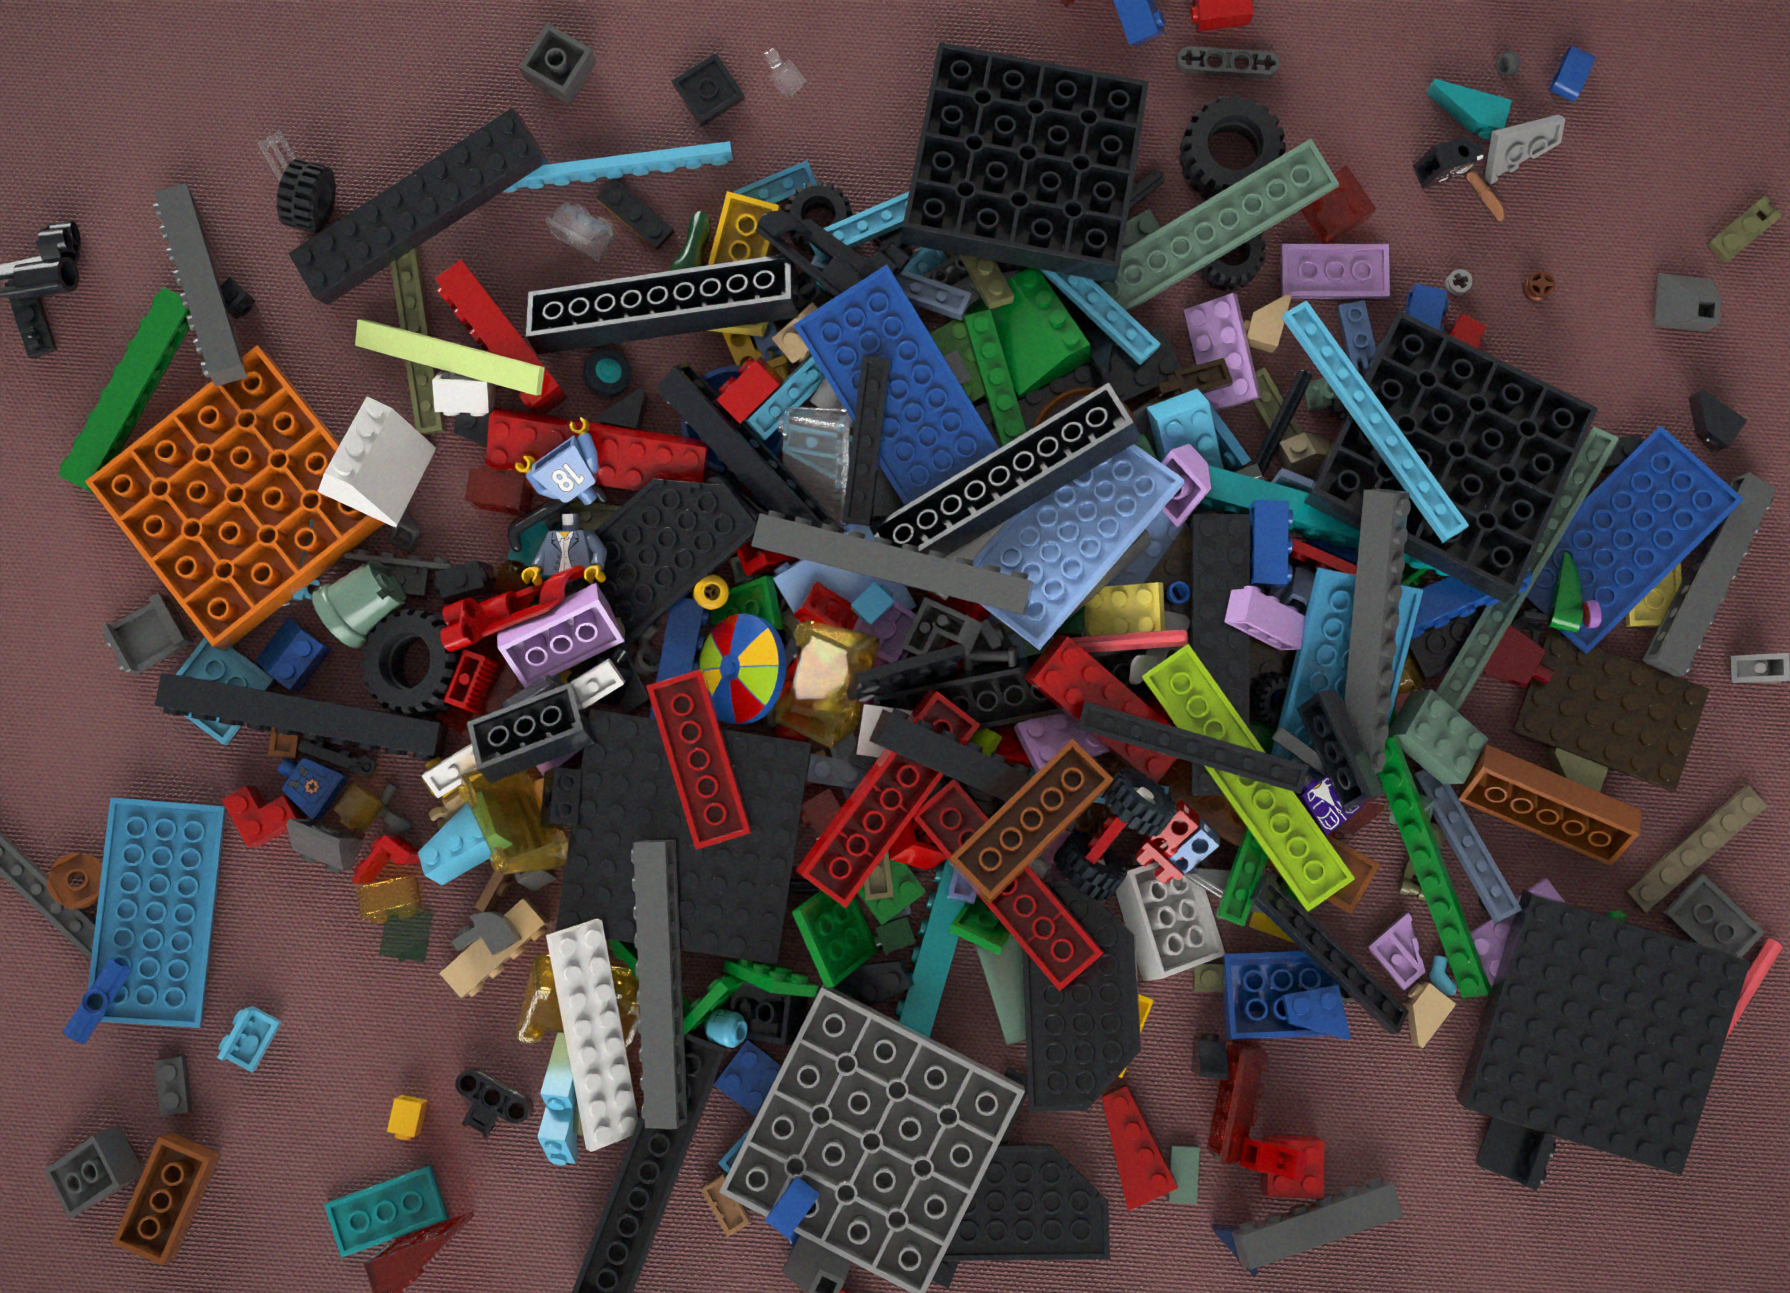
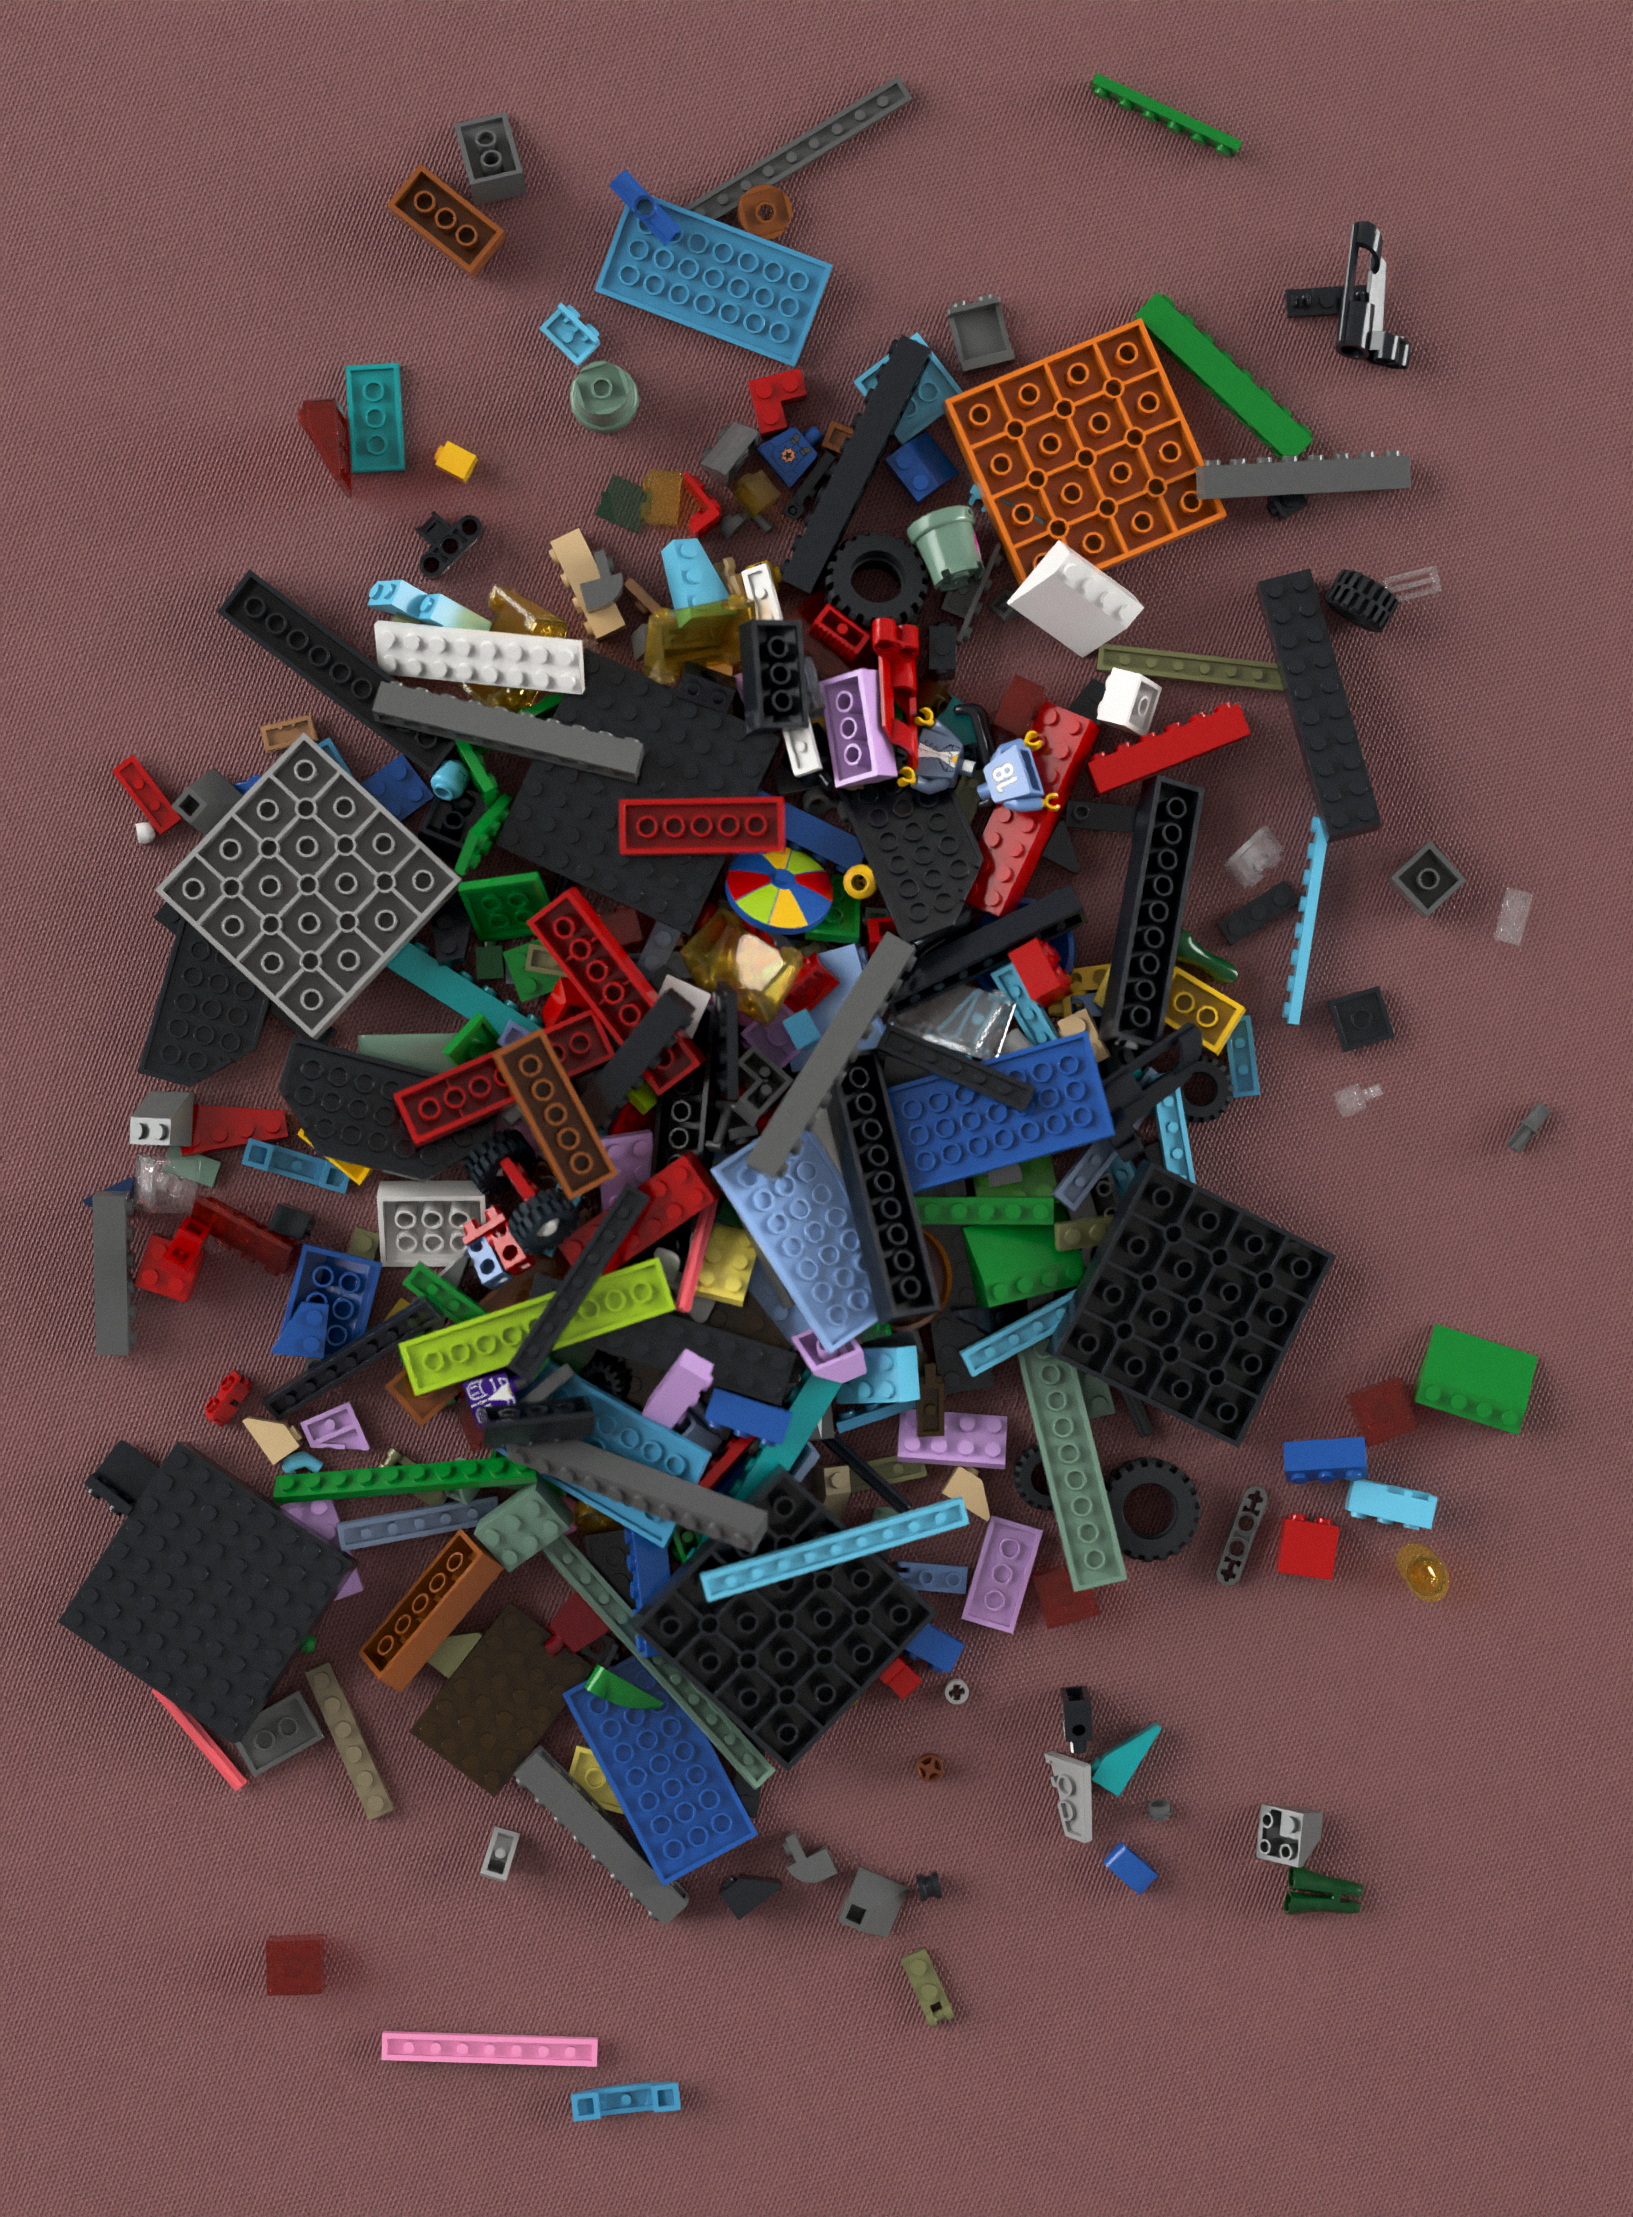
camera: 105 degrees right, 5 degrees up
dark grey plate [154,1055,192,1116] -> none
yellowish green tile [355,319,545,395] -> none
black wheel [583,349,631,398] -> none
blue beam [765,1176,820,1238] -> none
blue hinge [1166,581,1190,604] -> none
nougat piece [1466,170,1505,221] -> none
medium lavender tile [1581,600,1601,628] -> none
none -> dark grey slope [129,1091,194,1147]
none -> clear slope [133,1155,201,1213]
none -> red hinge [204,1369,252,1427]
none -> dark azure slope [241,1138,350,1194]
none -> sand green piece [569,361,639,434]
none -> dark grey brick [782,1830,837,1883]
none -> black wheel [916,1871,943,1902]
none -> black piece [1065,800,1138,834]

